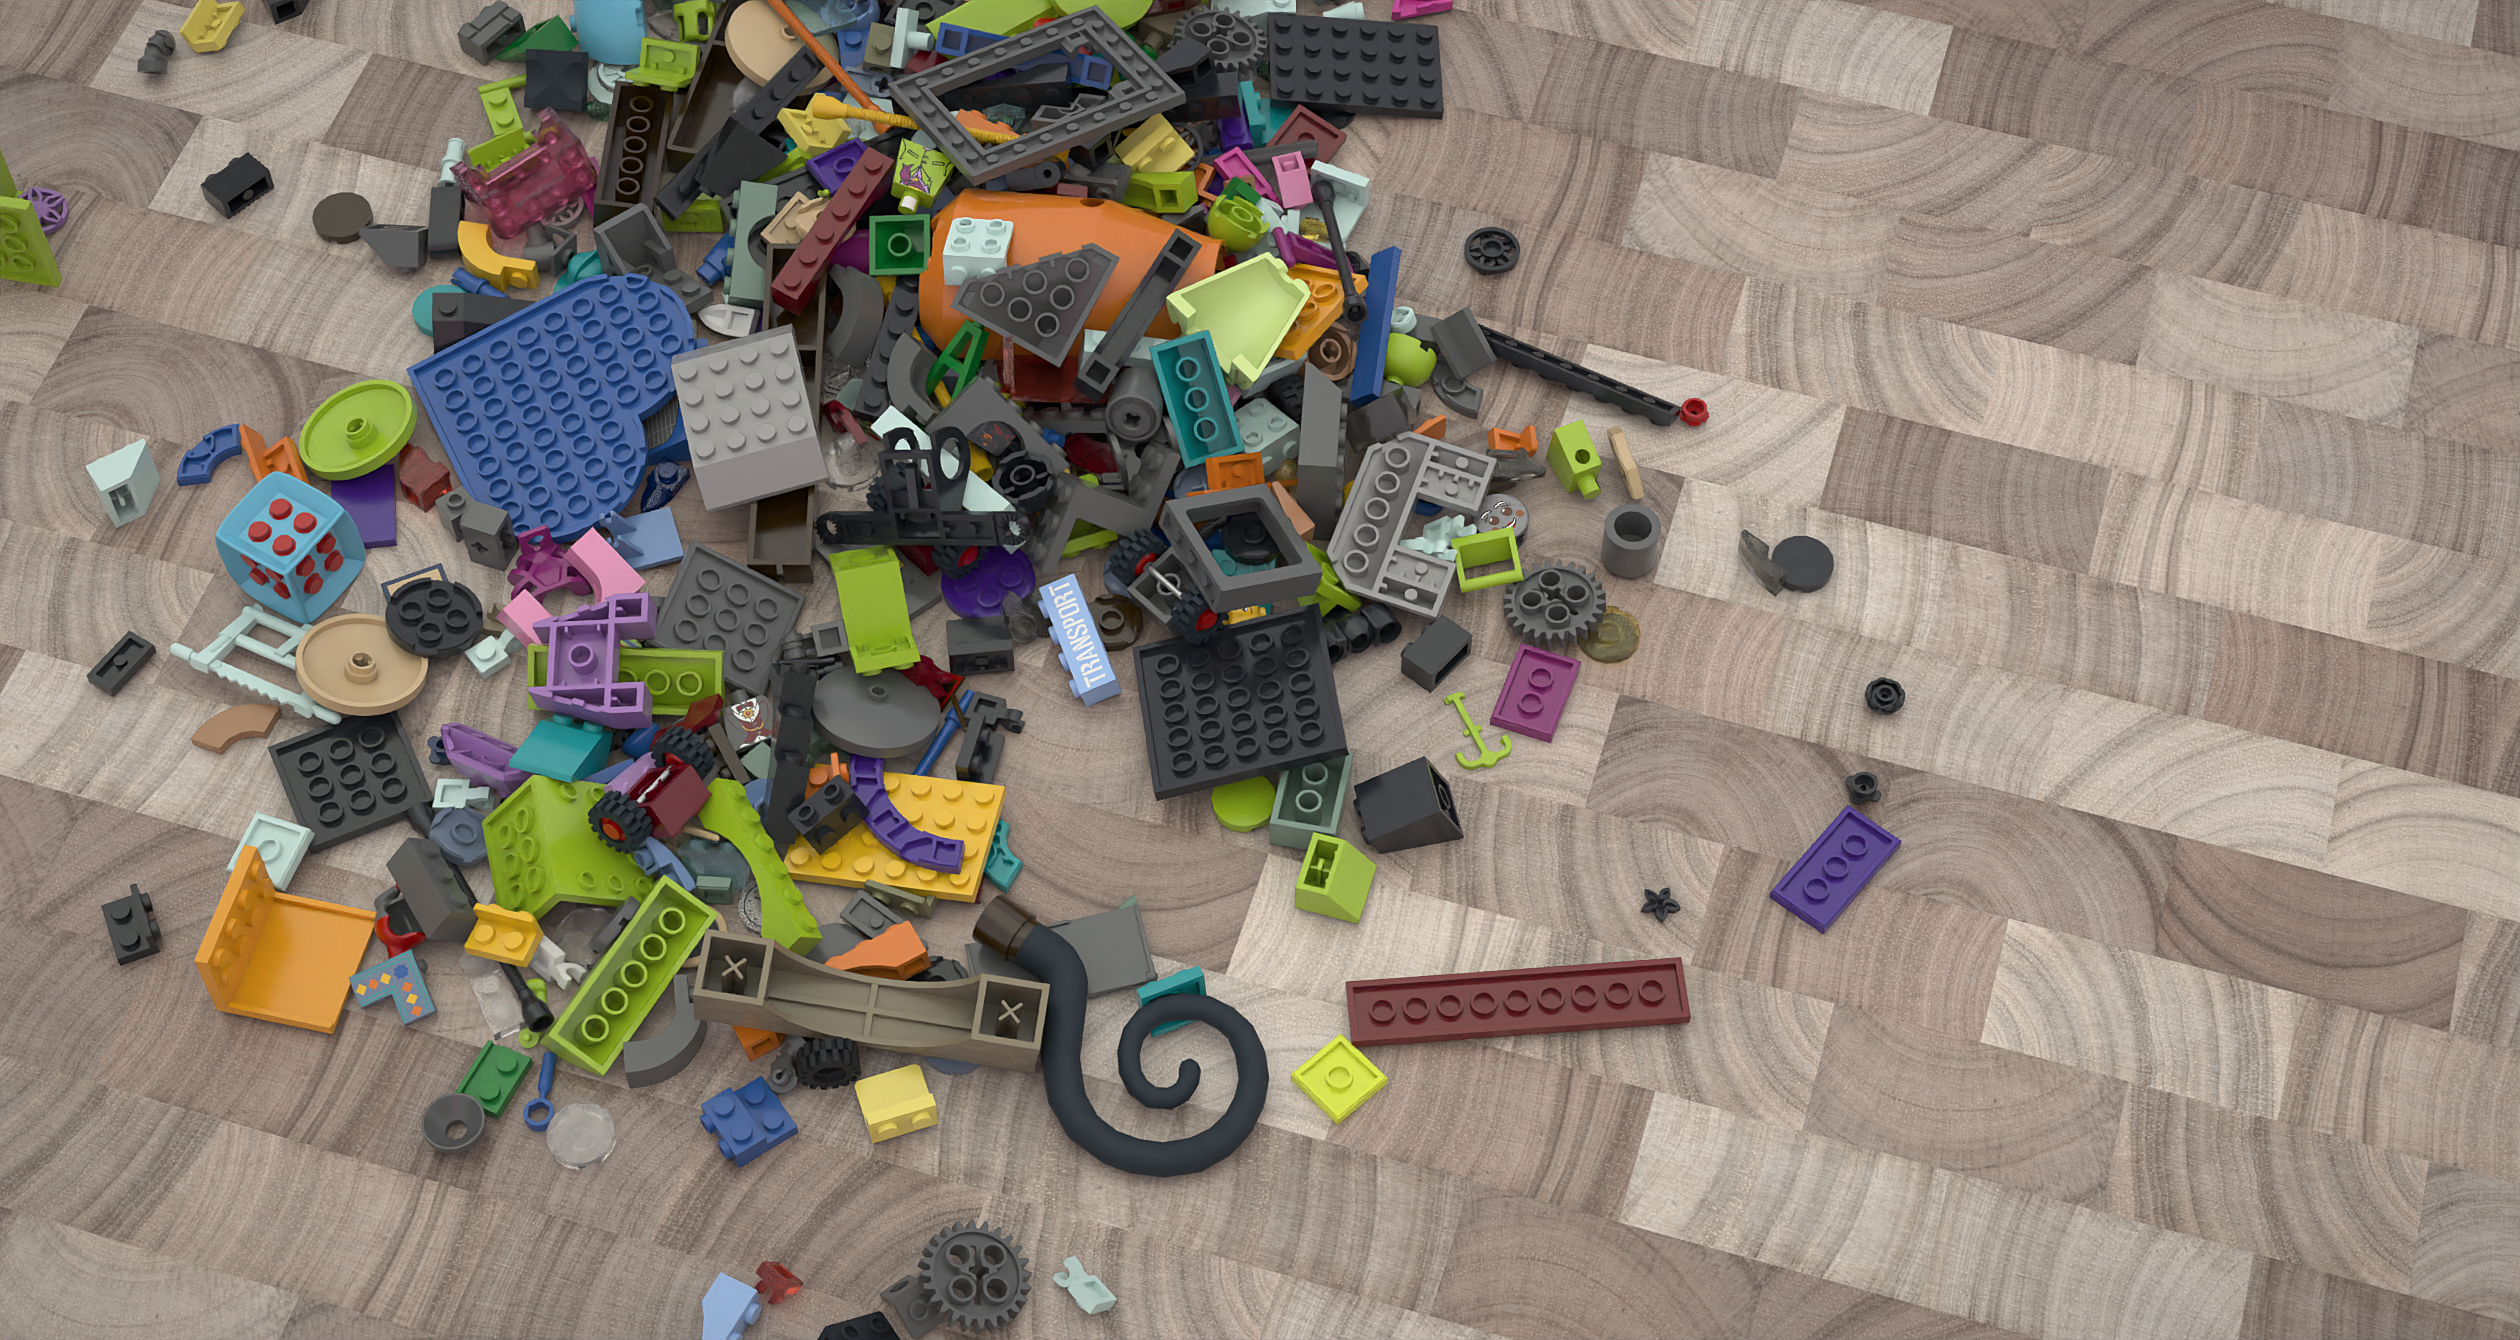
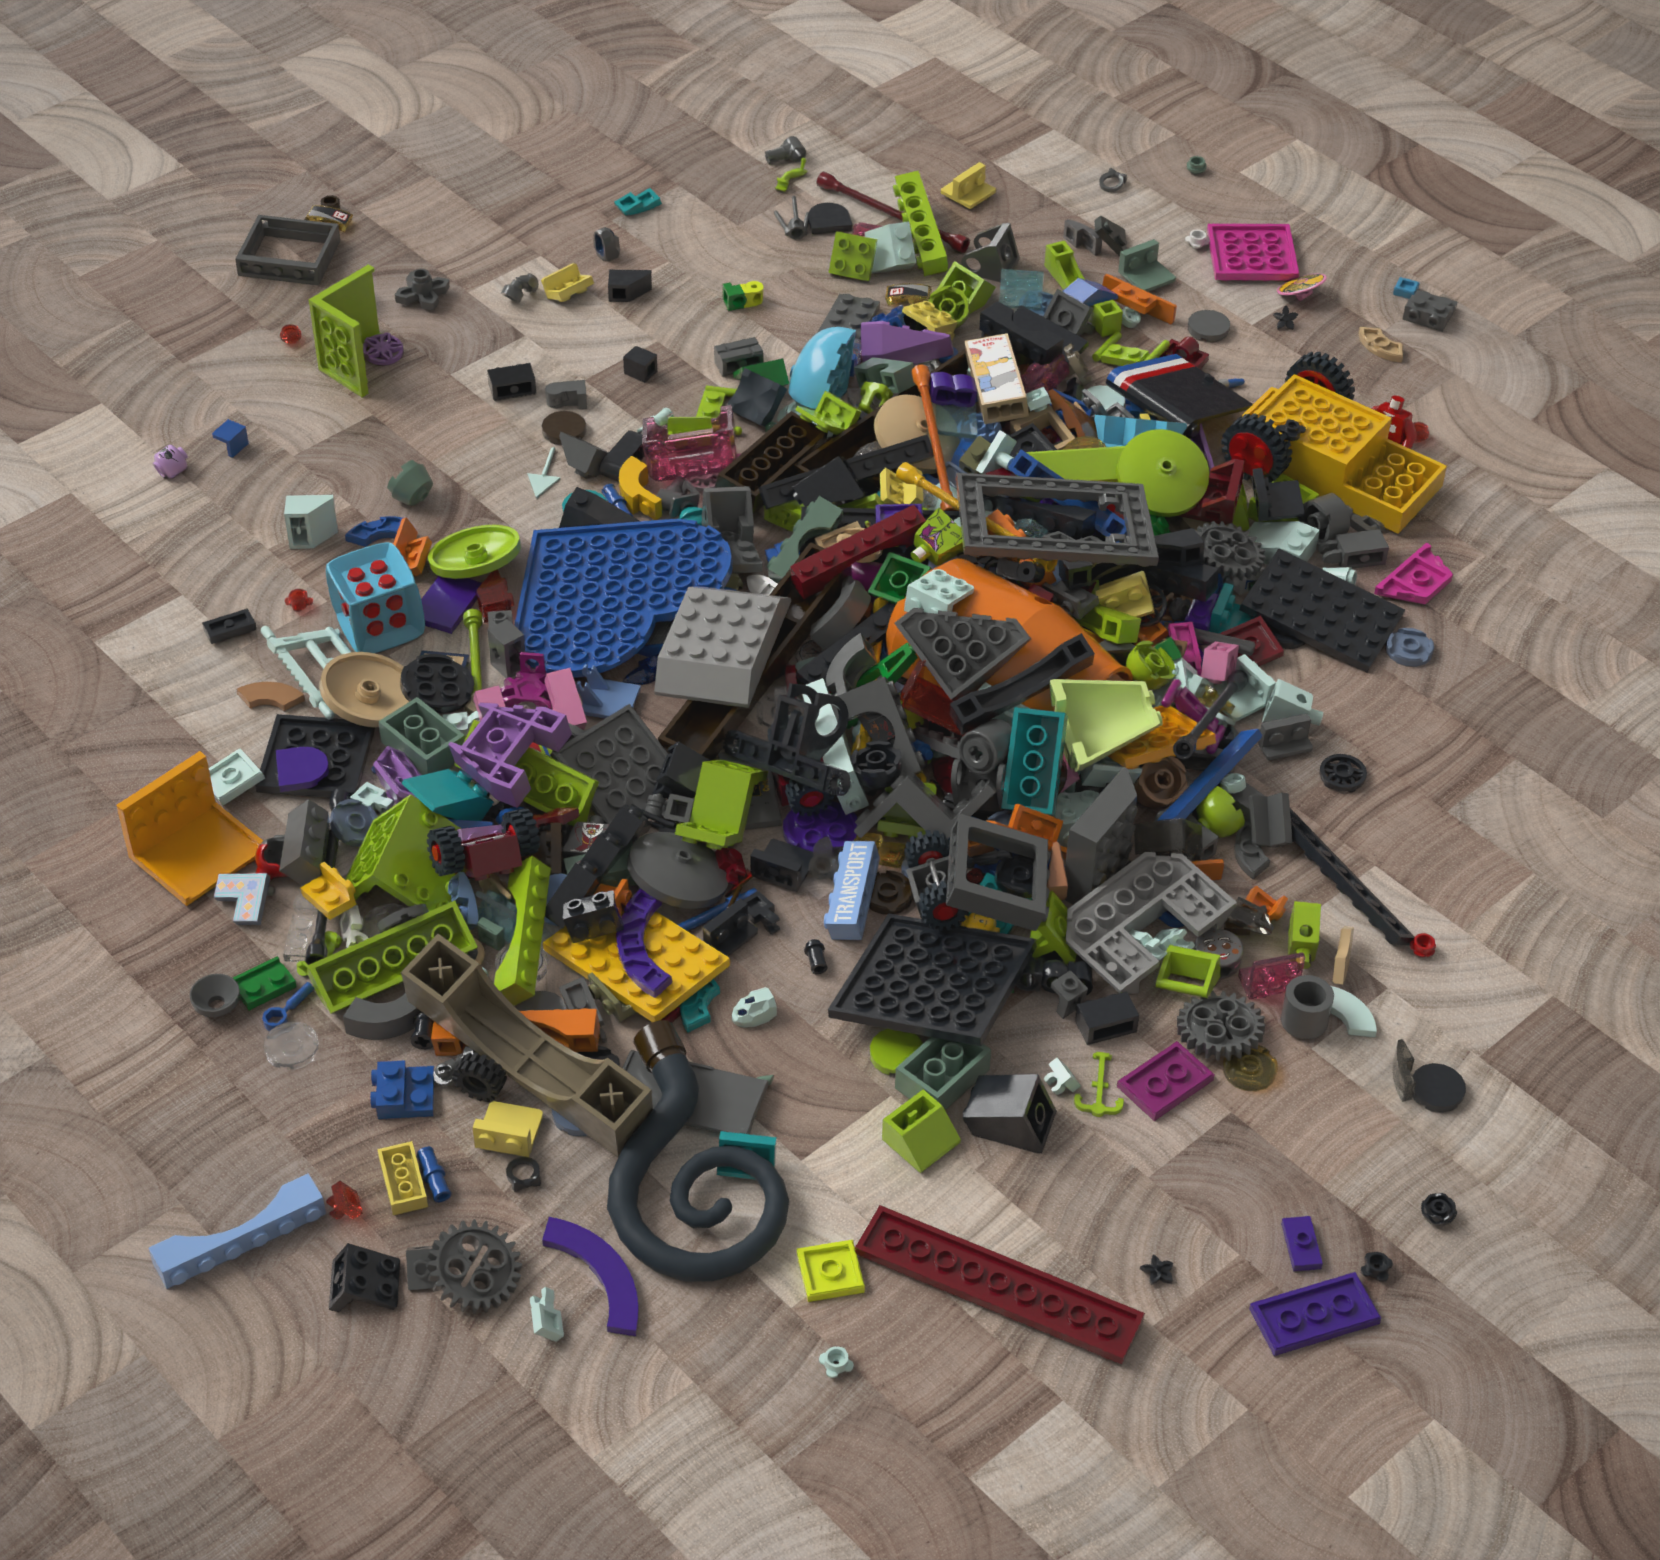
camera: 30 degrees right, 10 degrees down
black bracket [101,883,162,966] -> none
none -> dark purple tile [276,747,329,792]
none -> clear red plate [285,589,313,612]
none -> light yellow piece [377,1141,428,1215]
none -> sand green brick [378,697,465,775]
none -> sand green cone [387,460,433,506]
none -> dark grey plant [395,268,450,310]
none -> black bush [410,1013,434,1050]
none -> blue pin [416,1146,451,1203]
none -> lime piece [463,609,483,694]
none -> black piece [506,1157,542,1192]
none -> light aqua piece [527,447,560,498]
none -> dark purple tile [542,1217,639,1336]
none -> dark grey leg [545,380,587,409]
none -> black panel [623,346,658,383]
none -> black plate [652,741,711,799]
none -> light aqua rock [732,987,777,1028]
none -> black pin [804,939,828,974]
none -> light aqua plate [819,1347,854,1378]
none -> clear yellow slope [854,833,906,868]
none -> light aqua tile [1044,1058,1081,1095]
none -> dark grey bracket [1051,971,1088,1019]
none -> clear pink bracket [1238,952,1305,1000]
none -> dark grey bracket [1258,713,1313,760]
none -> light aqua torso [1262,679,1323,726]
none -> dark purple plate [1281,1216,1323,1272]
none -> light aqua tile [1331,986,1377,1037]
none -> sand blue tile [1385,628,1434,667]

